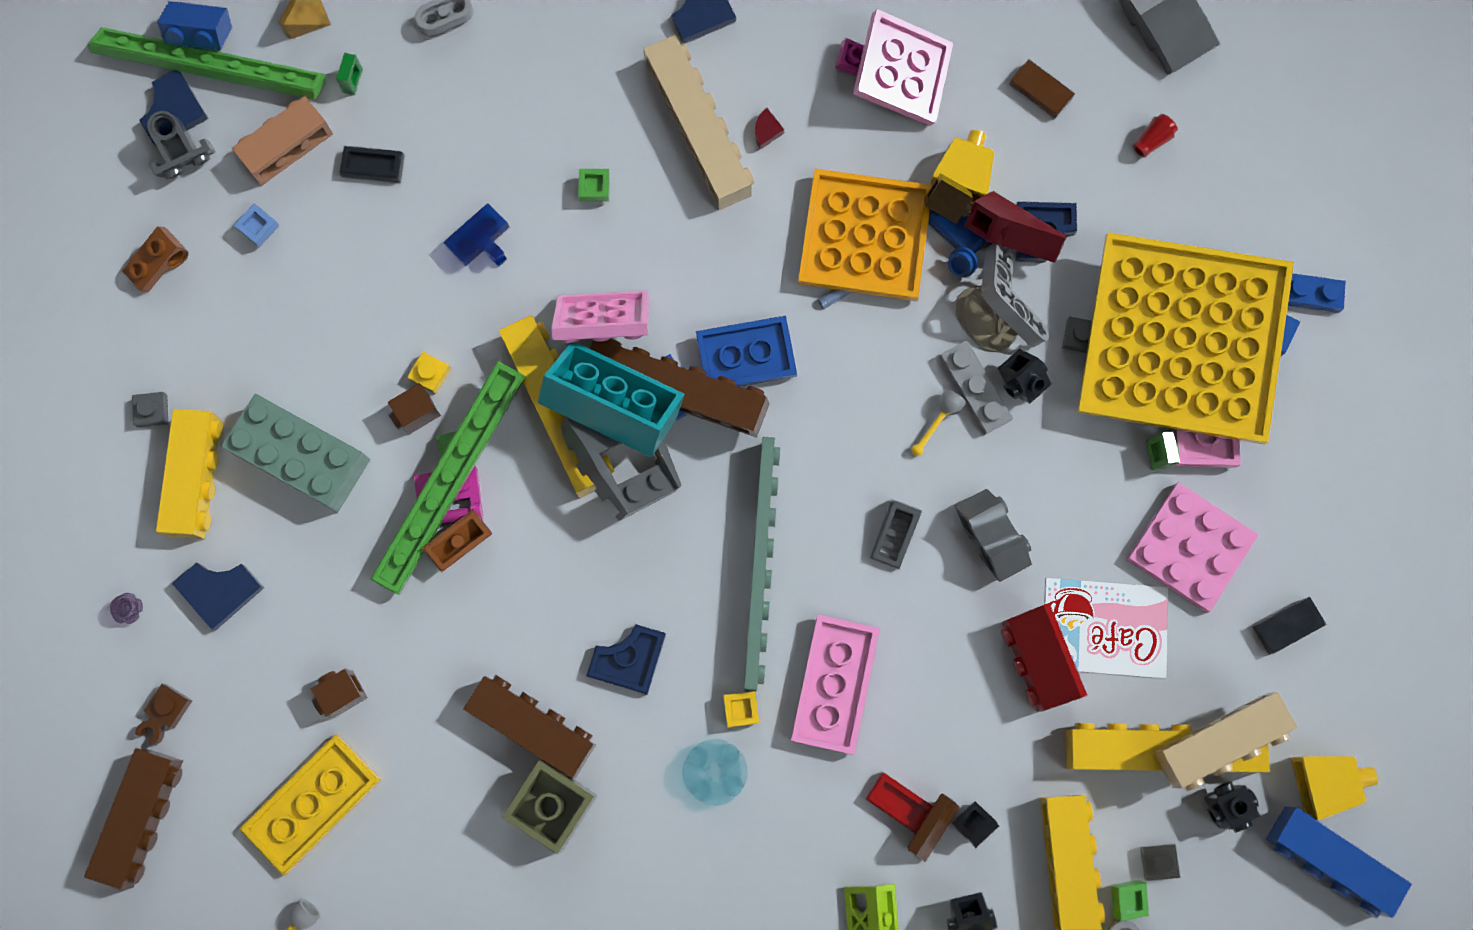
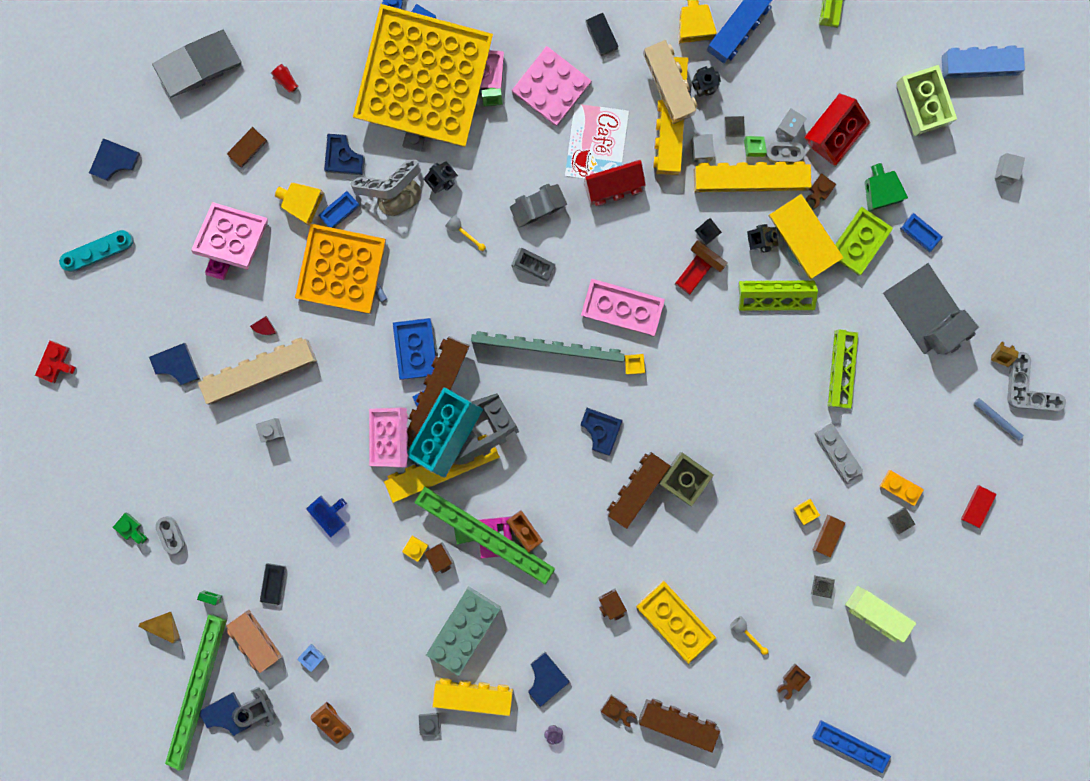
camera: 85 degrees left, 10 degrees up
blue brick [157,1,232,51] -> none
bright green plate [578,169,610,201] -> none
clear light blue plate [683,739,748,805] -> none
dark brown brick [924,173,974,224] -> none
light grey plate [939,340,1013,435] -> none
blue plate [948,247,978,278] -> none
dark red slope [965,191,1067,263] -> none
none -> light grey brick [256,418,284,443]
none -> light grey brick [691,134,714,164]

